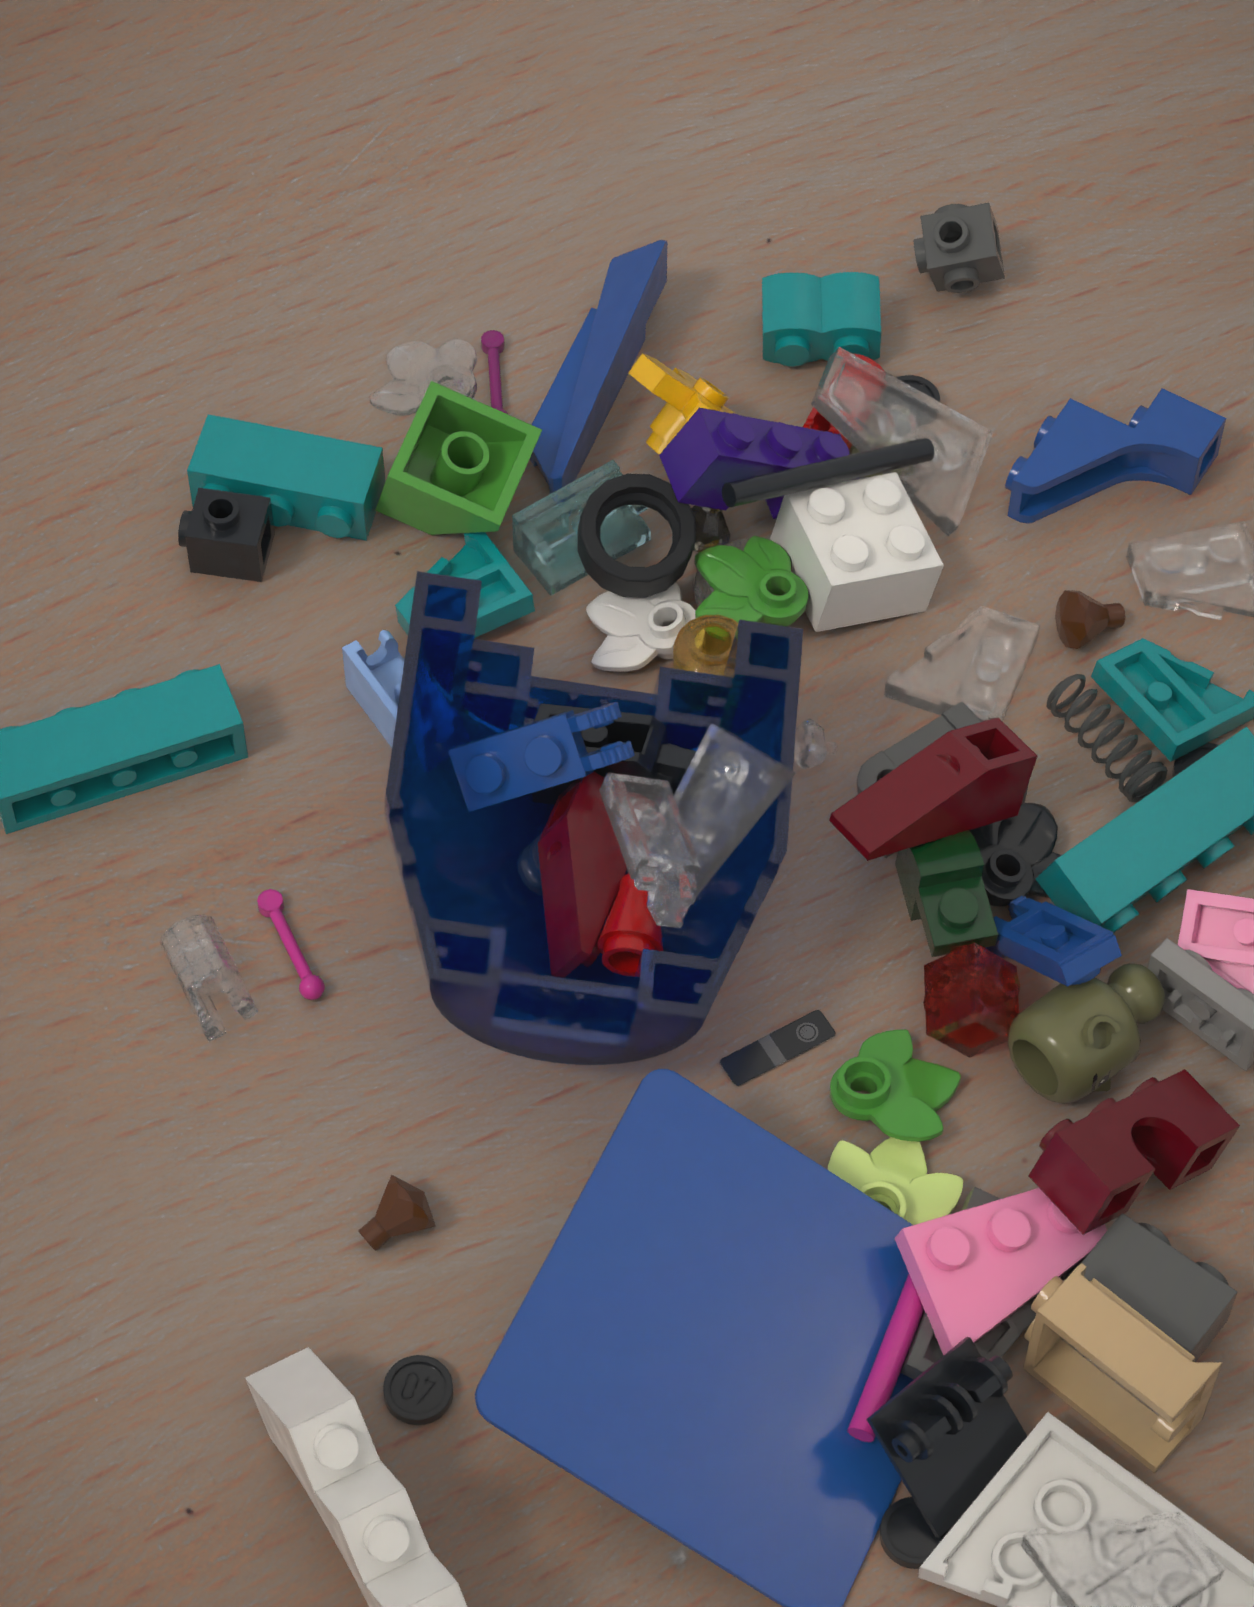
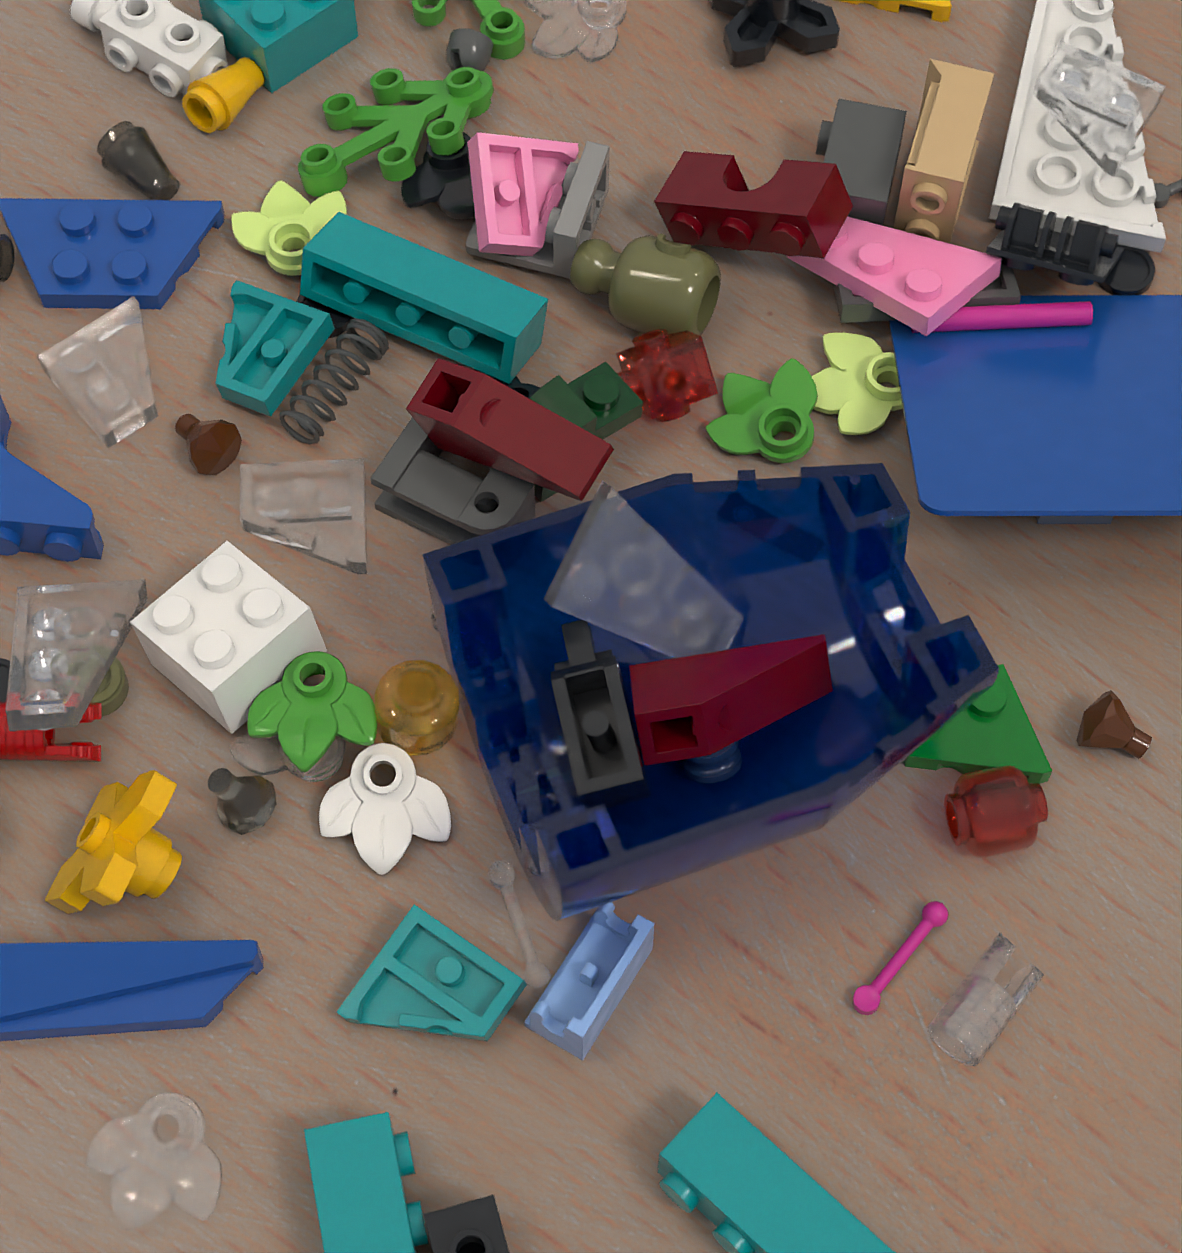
camera: 115 degrees left, 5 degrees up
bright green slope [375,381,542,535] -> none
blue hinge [448,702,635,812] -> none
magenta hinge [481,330,508,414] -> none
clear light blue hinge [512,460,651,596] -> none
black tyre [577,473,696,598] -> none
red cone [597,873,663,976] -> none
clear hinge [599,773,701,928] -> none
dark purple arch [659,407,860,519] -> none
black bar [722,438,935,508] -> none
blue hinge [986,896,1122,987] -> none
none -> green wing [881,664,1052,784]
none -> clear red head [944,765,1048,858]

